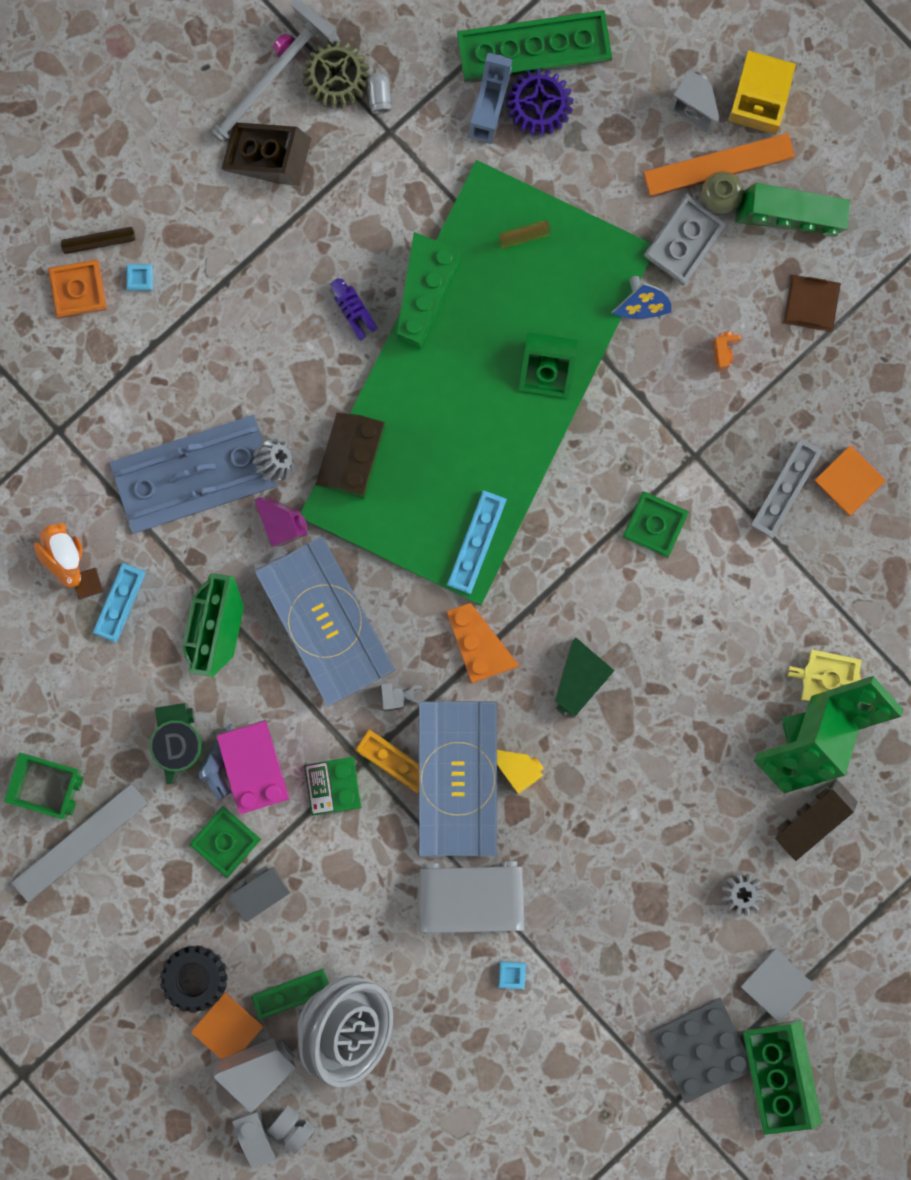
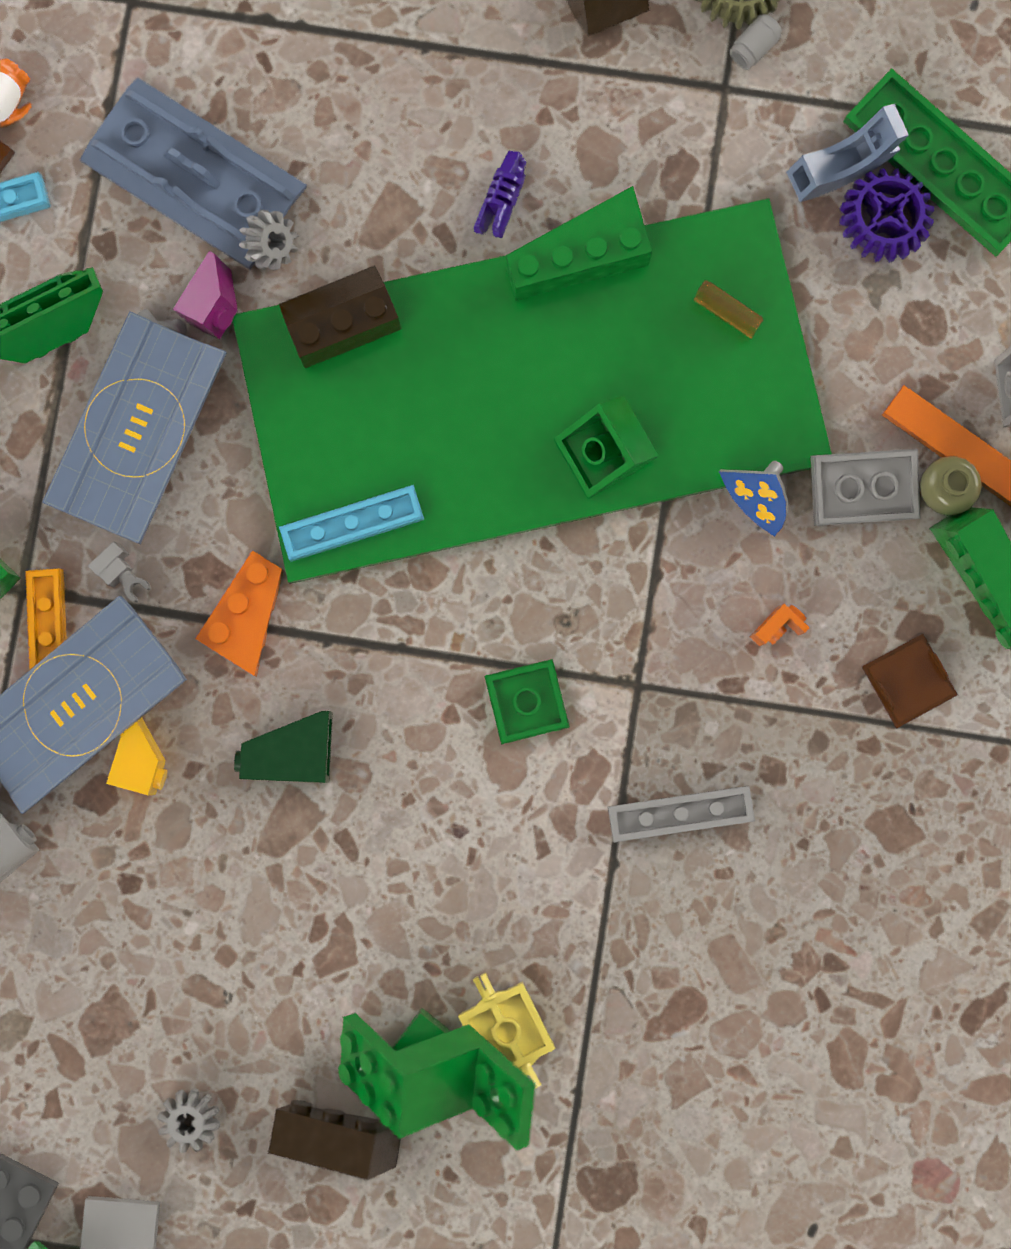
camera: 55 degrees right, 0 degrees up
orange tile [814,445,886,517] -> none

